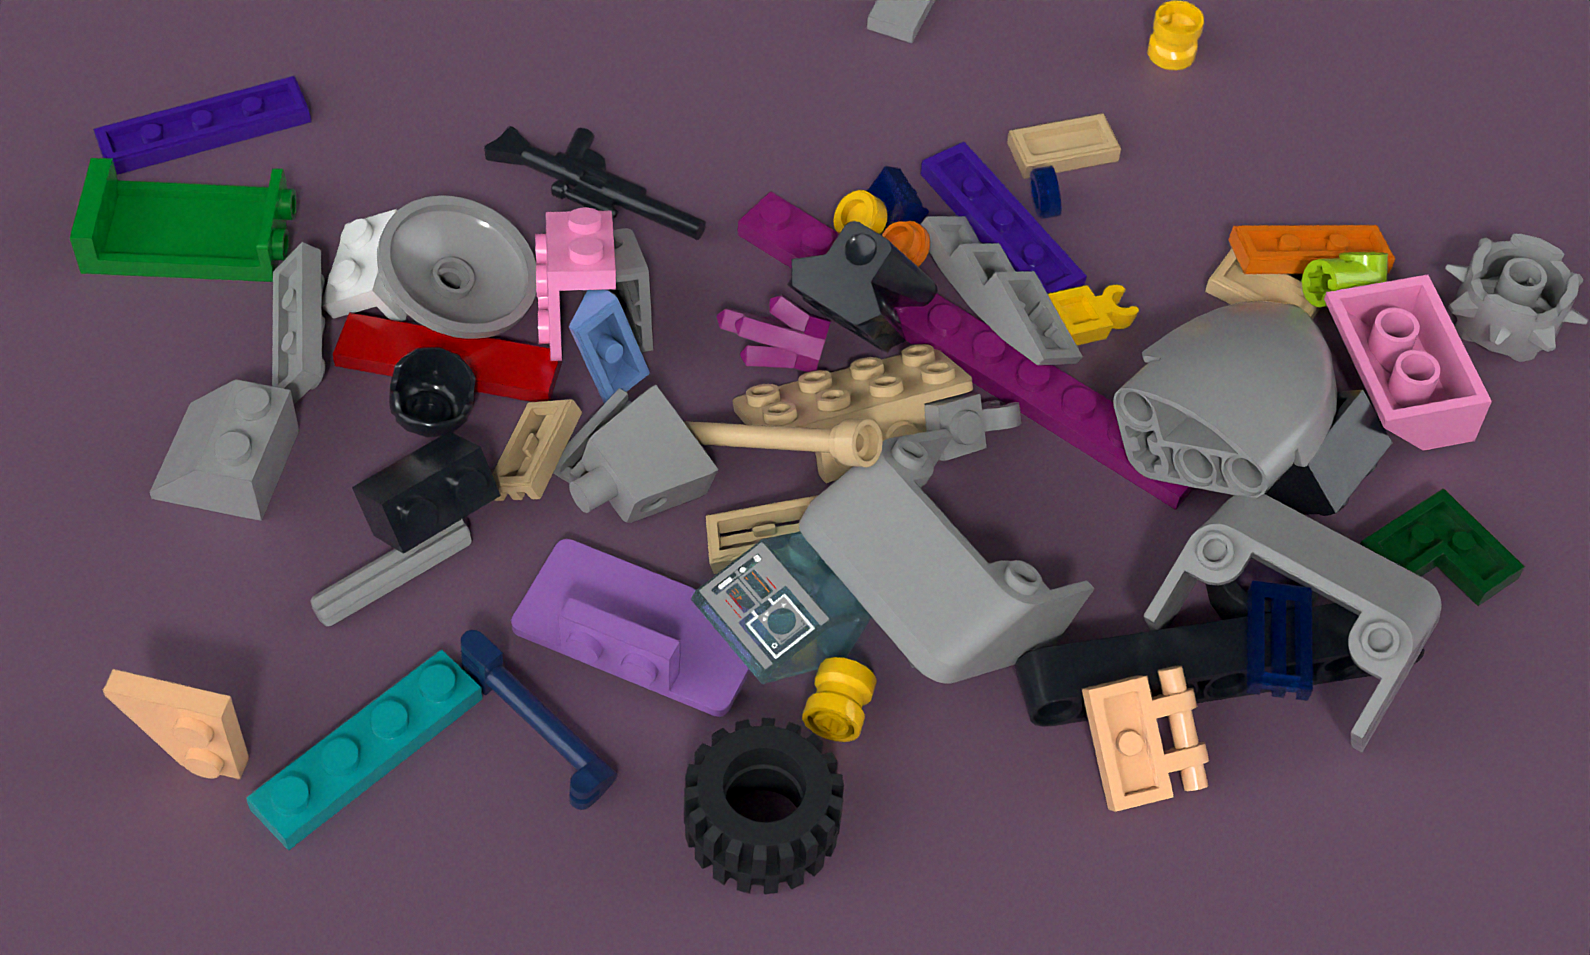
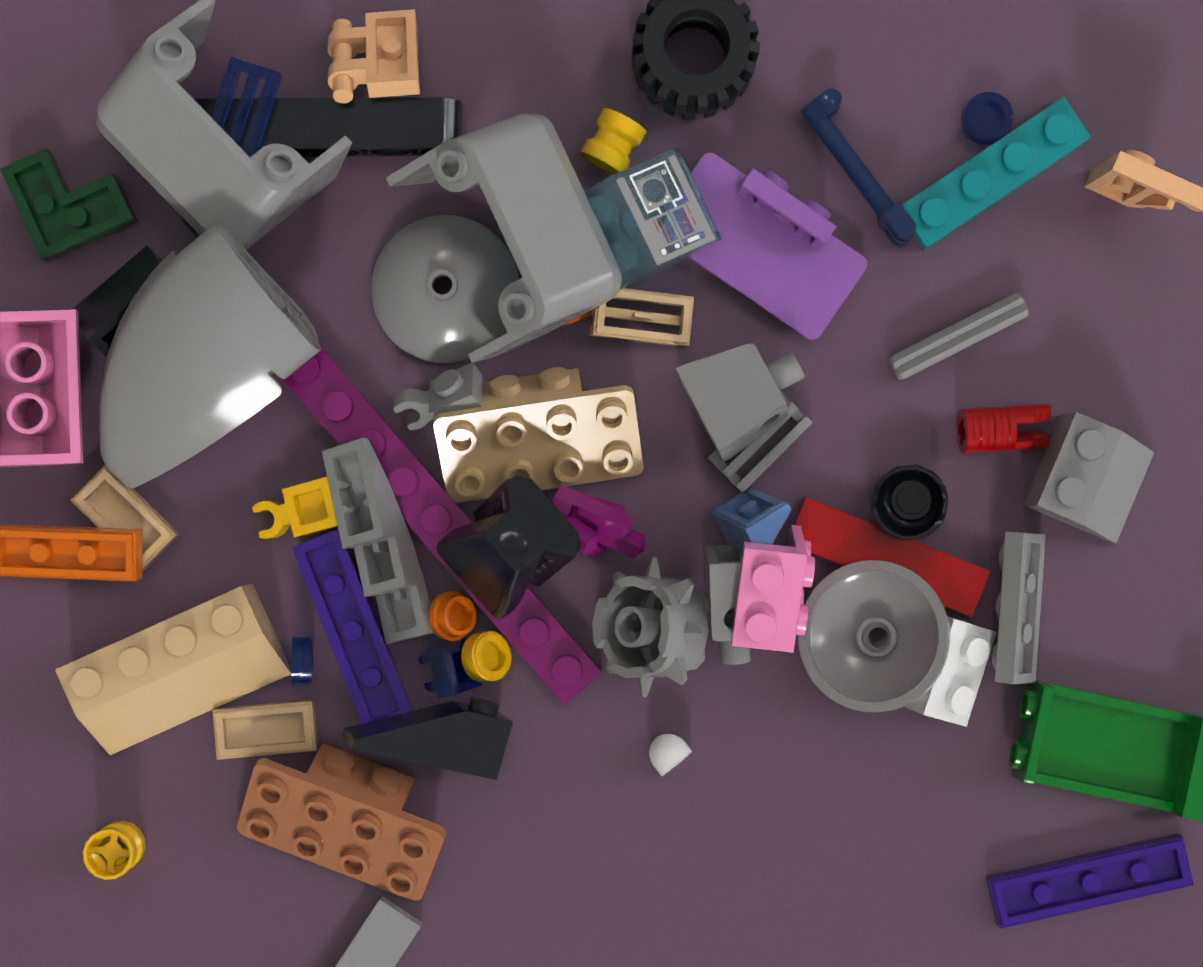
camera: 165 degrees left, 35 degrees up
black brick [352,431,501,554] -> none
black piece [484,126,706,240] -> none
tan tile [492,399,582,501] -> none
tan piece [683,418,883,467] -> none
lime piece [1302,252,1388,307] -> none
none -> tan slope [55,583,293,755]
none -> nougat bracket [236,743,446,901]
none -> black slope [342,697,513,780]
none -> light grey dish [371,215,519,364]
none -> light grey brick [592,557,709,697]
none -> white hinge [649,734,693,776]
none -> red hinge [956,403,1051,454]
none -> clear blue tile [961,92,1014,145]

